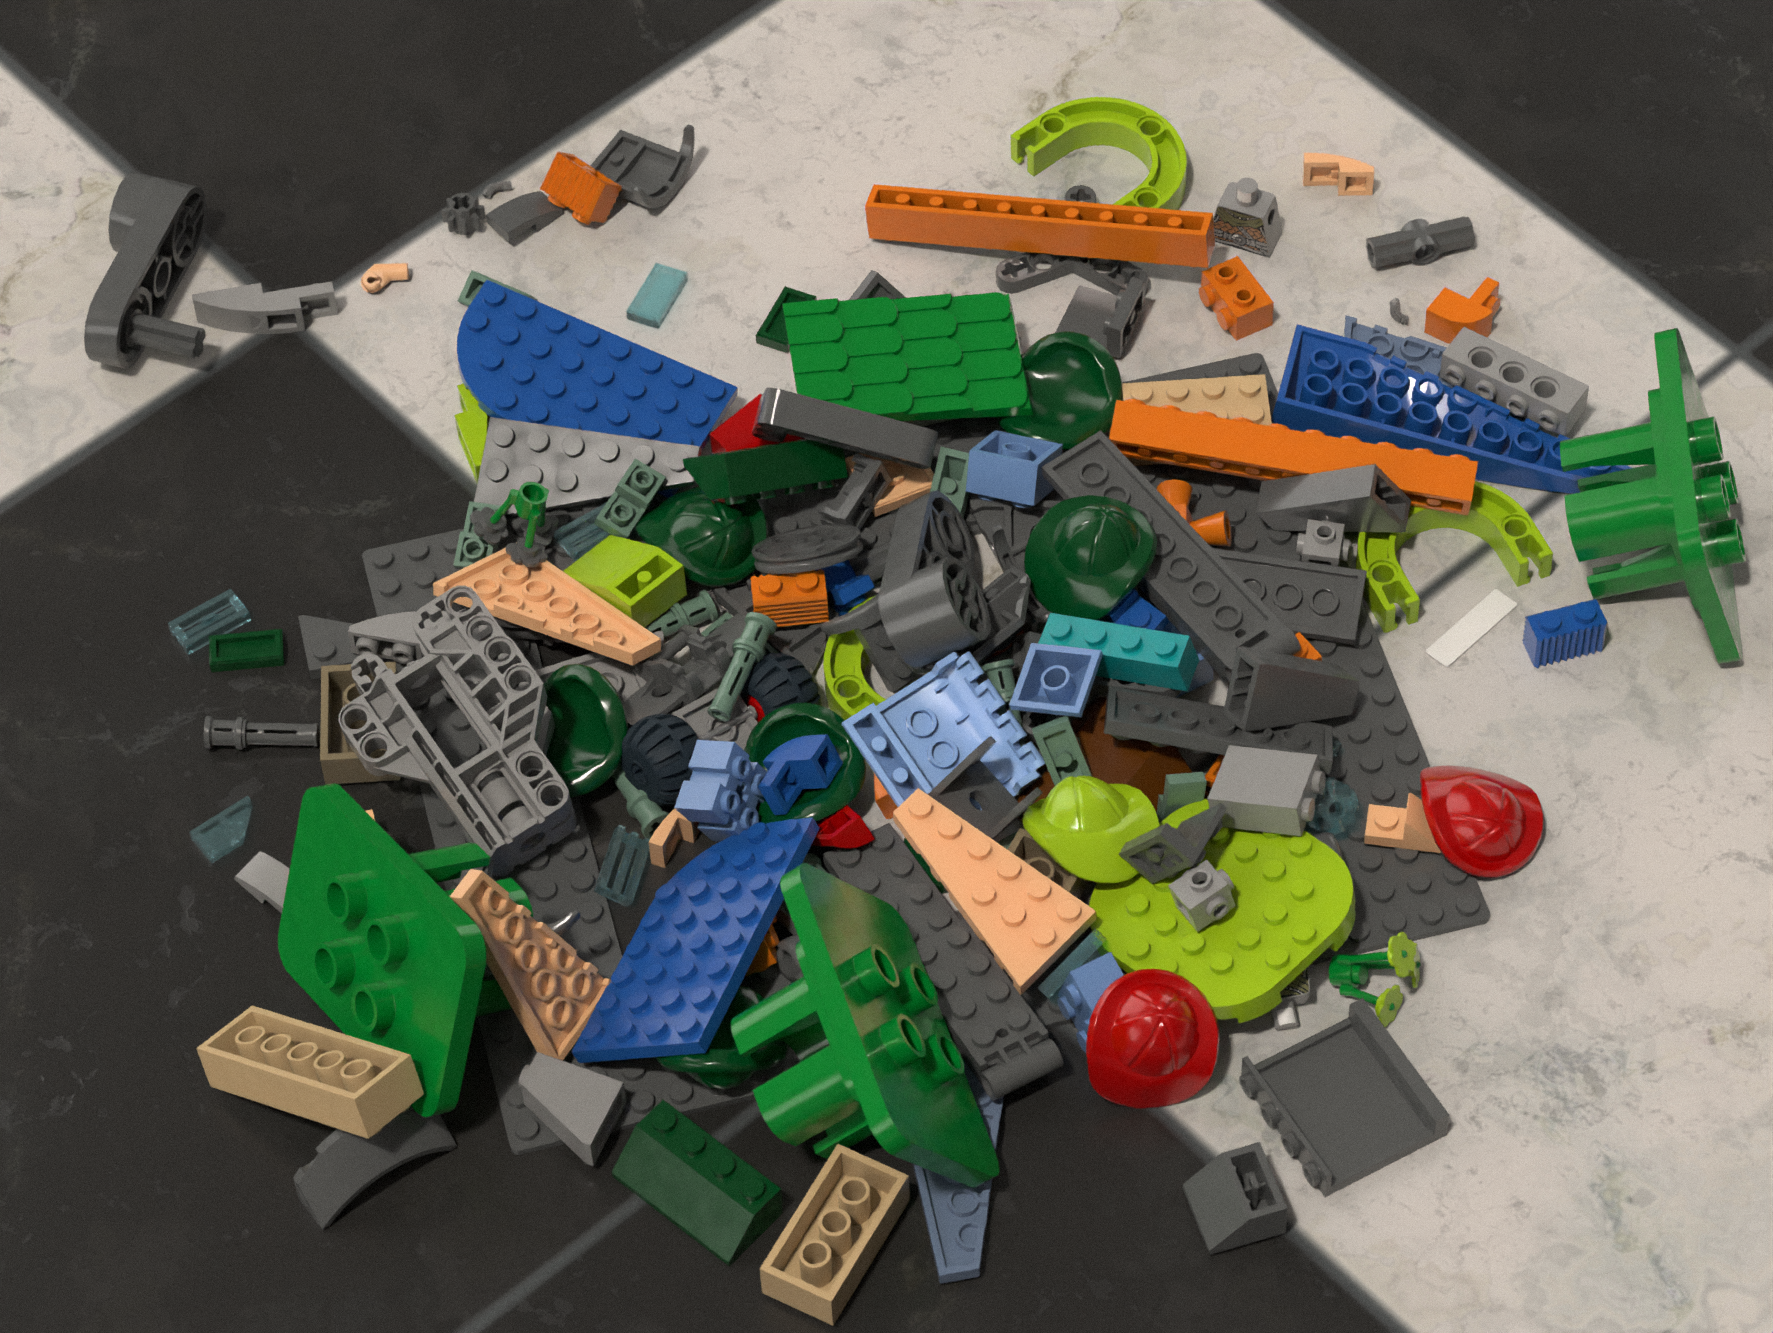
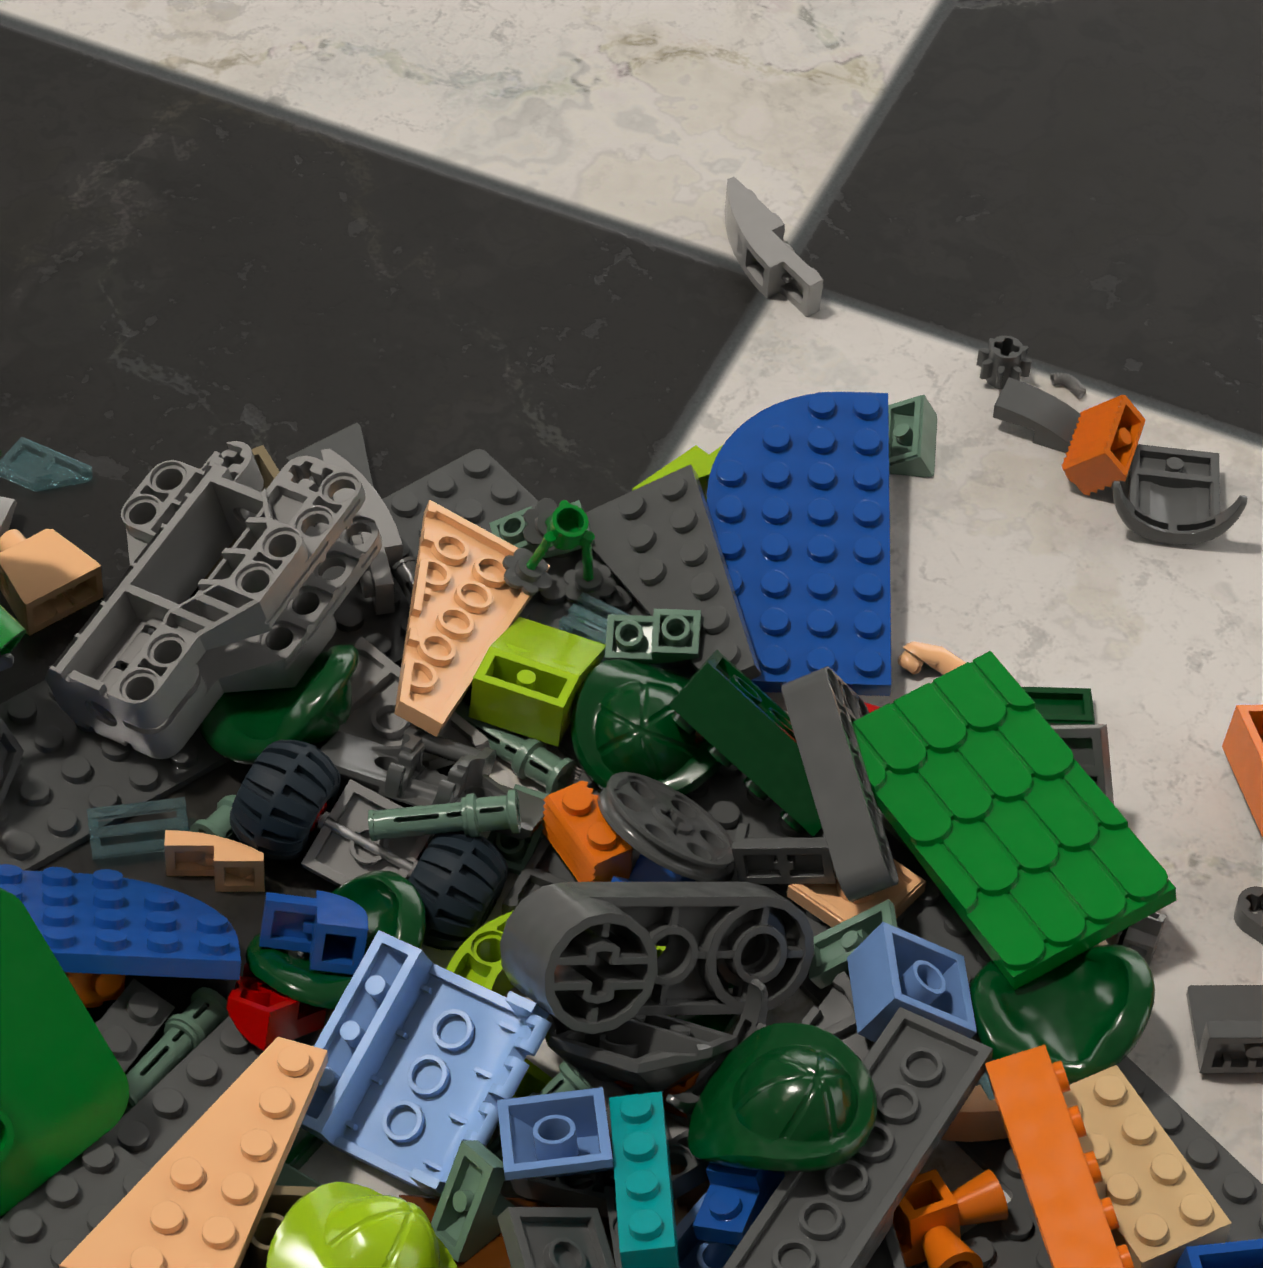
camera: 60 degrees right, 5 degrees down
dark grey beam [84,172,207,369] -> none
clear light blue tile [168,588,251,655] -> none
dark grey pin [204,716,319,750] -> none
dark green tile [209,629,285,673] -> none
light nougat arm [361,263,409,293] -> none
clear light blue tile [626,263,688,329] -> none
medium blue brick [674,740,767,842] -> none
dark grey hose [928,736,1043,839] -> none
none -> light nougat arm [898,641,966,675]

